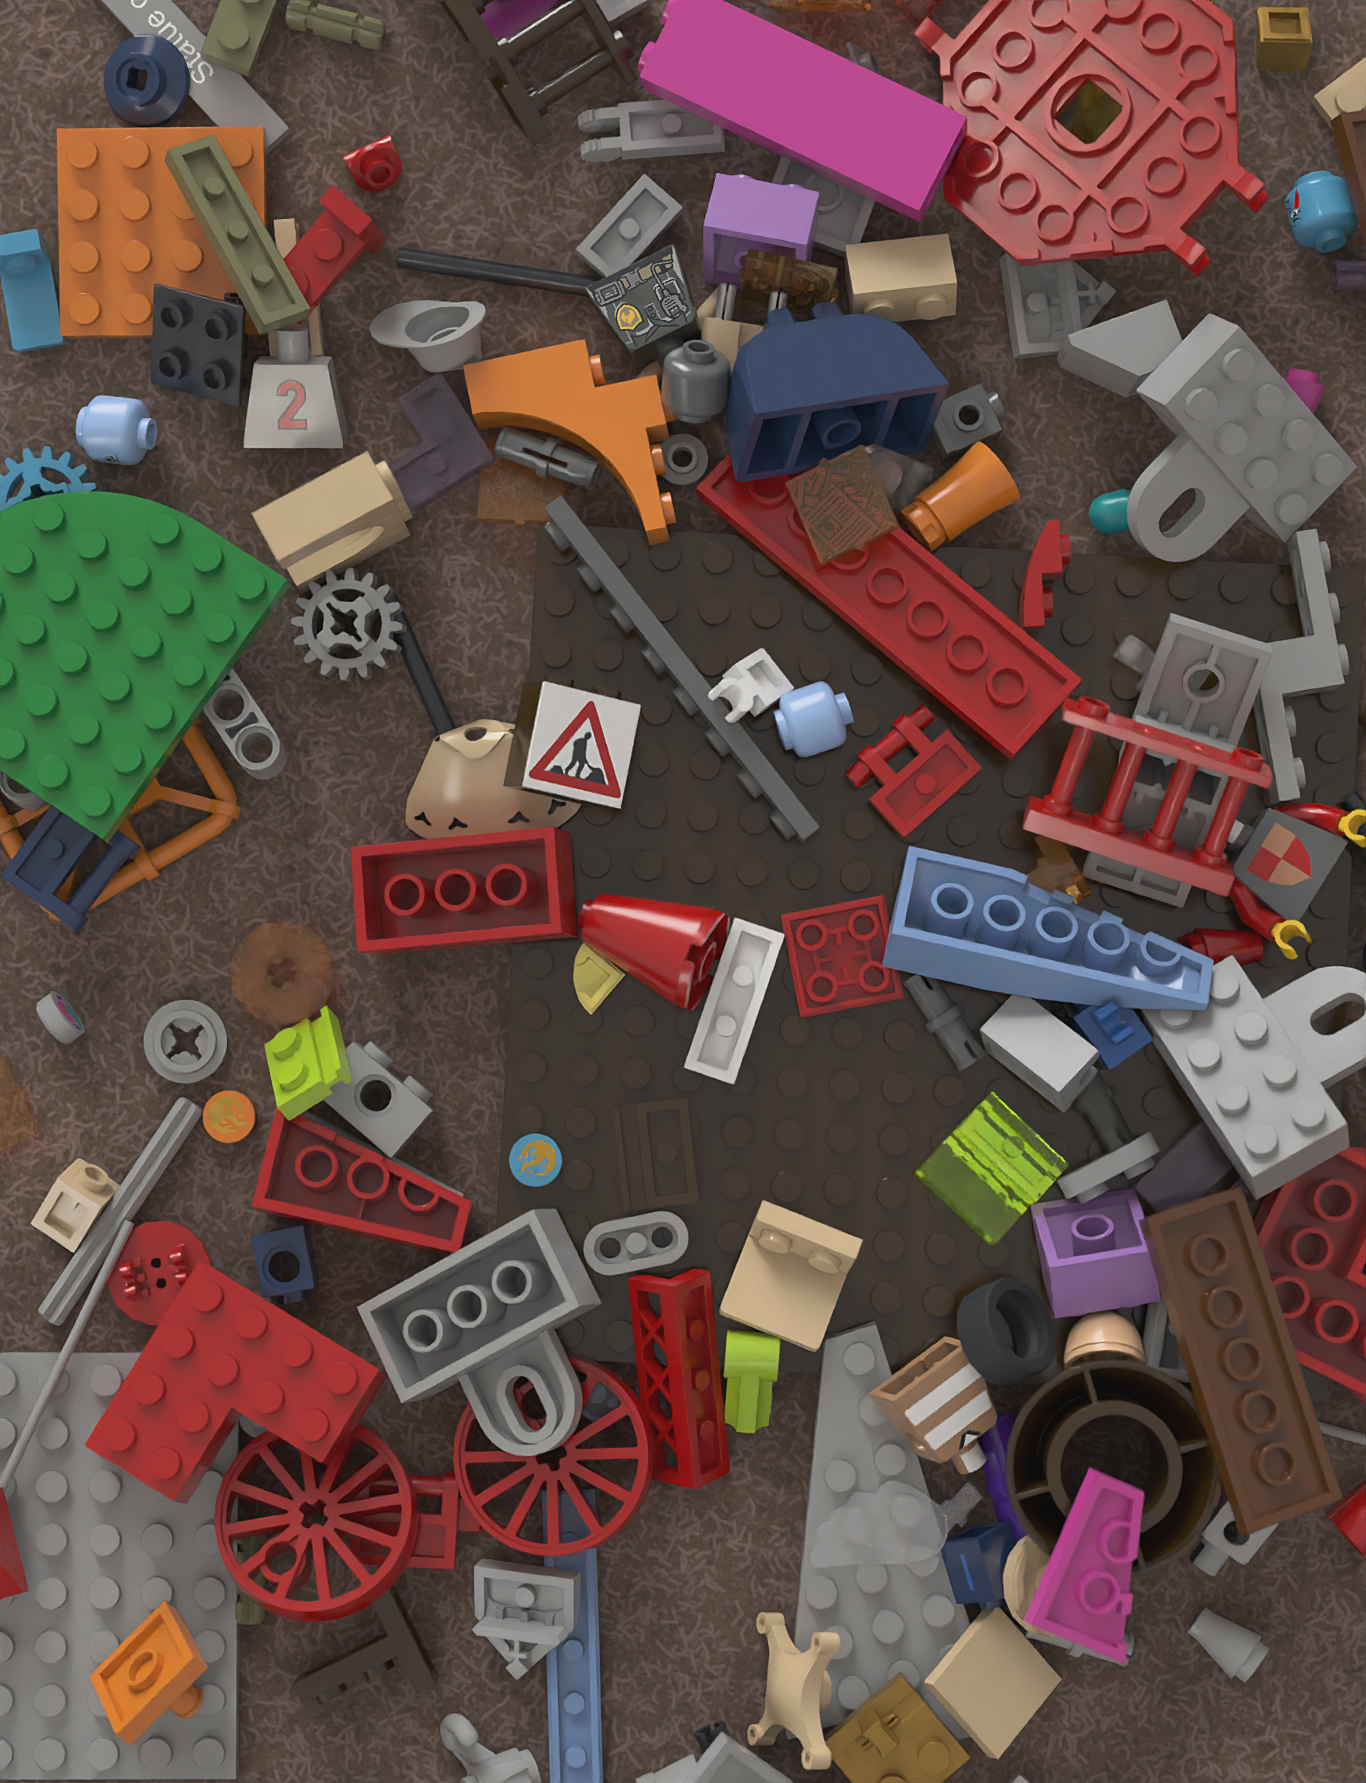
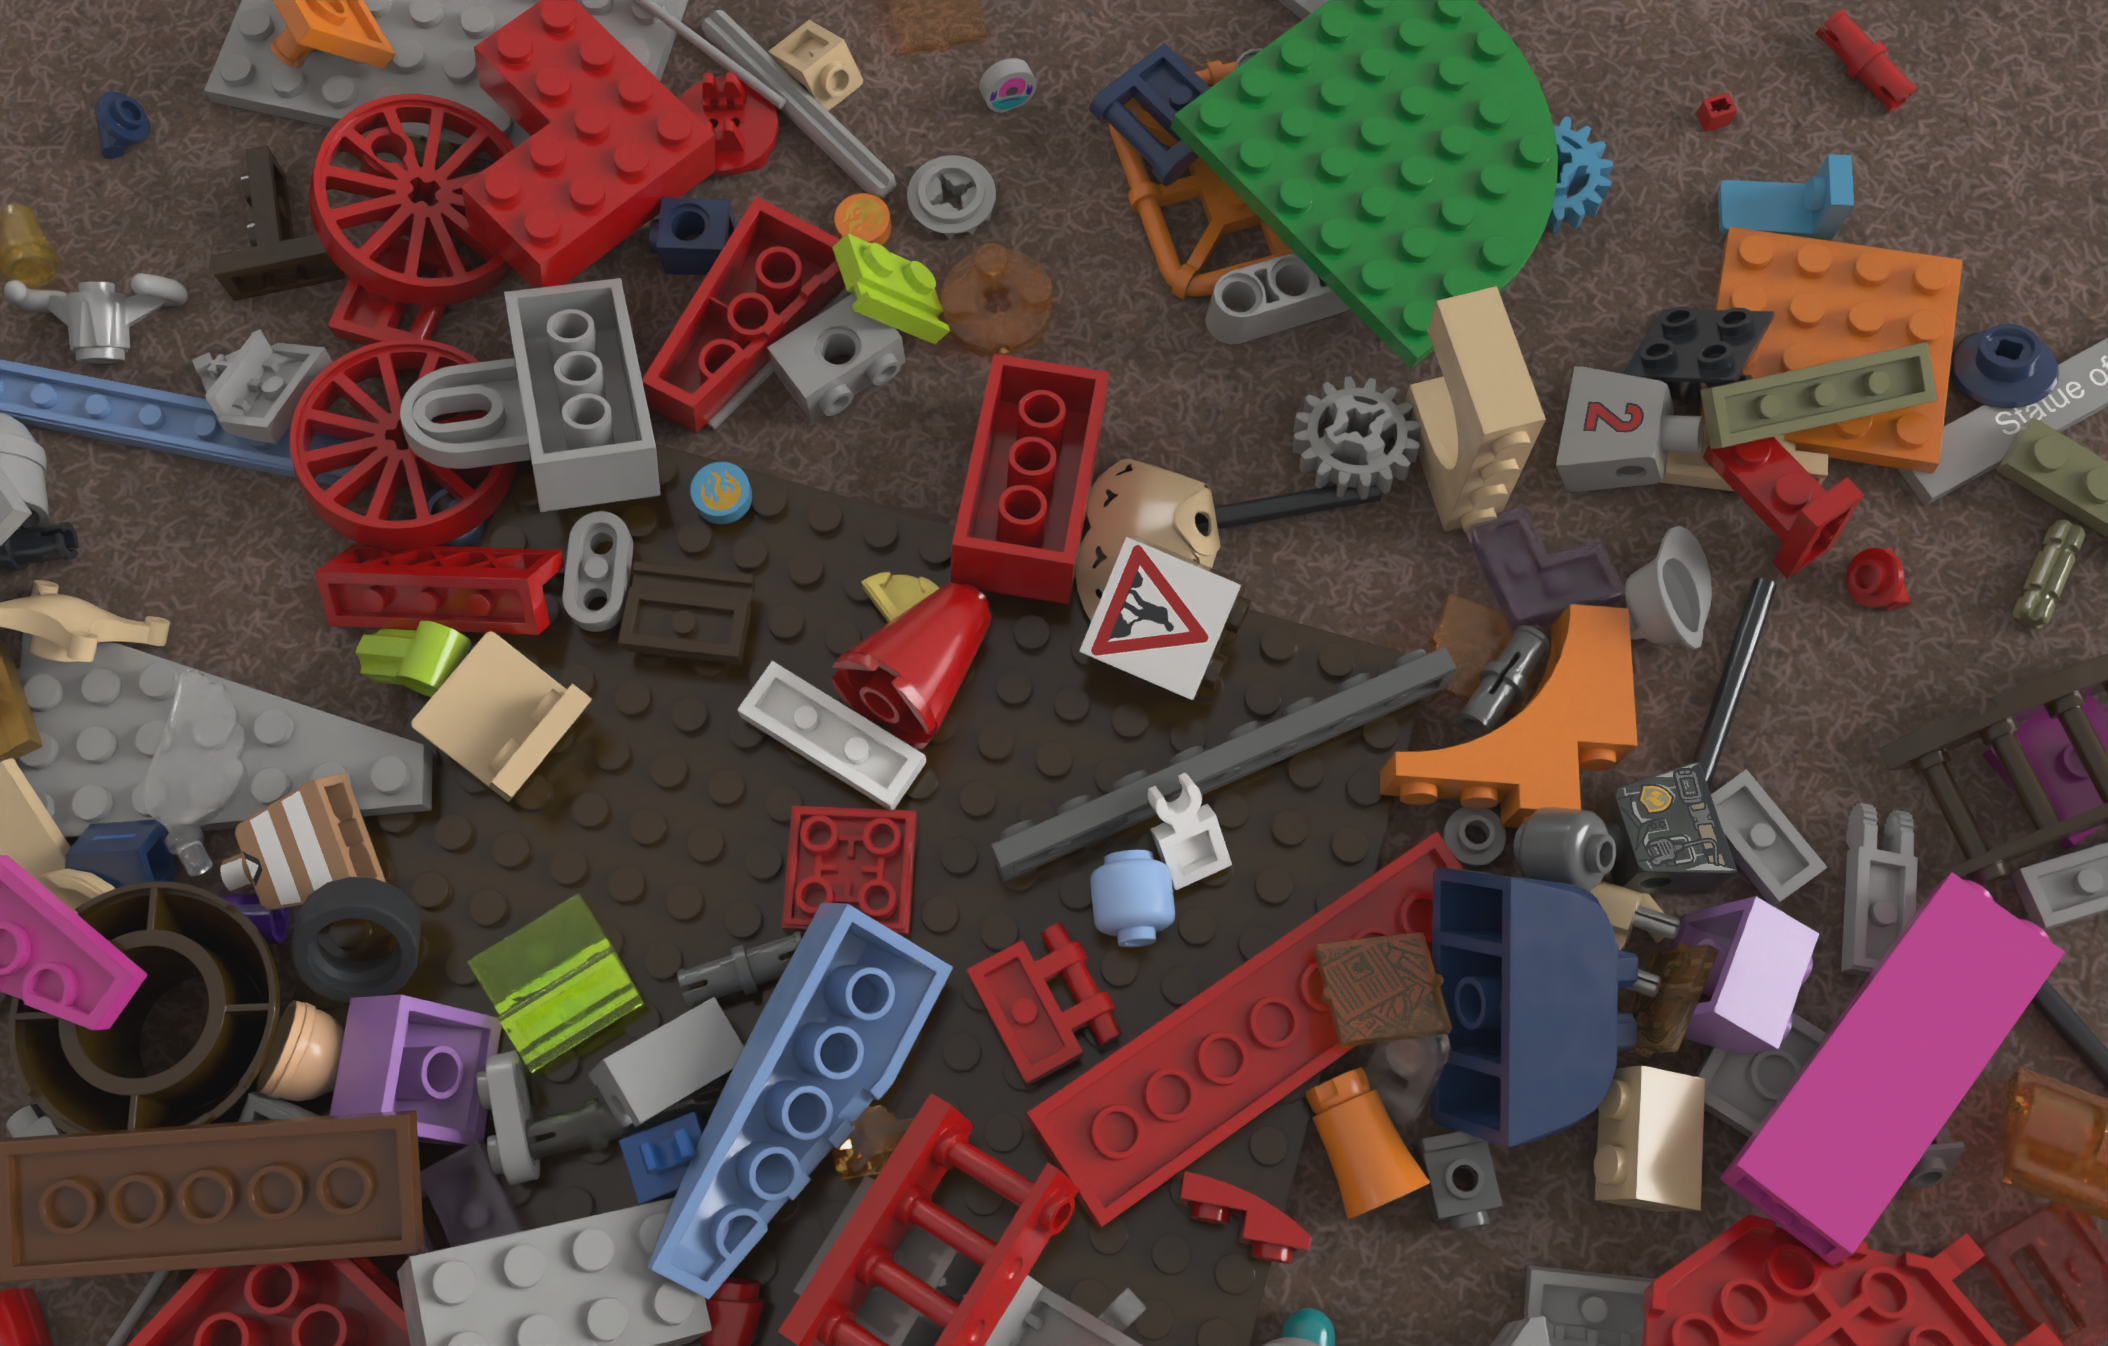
camera: 105 degrees right, 15 degrees down
light blue head [76,395,158,465] -> none

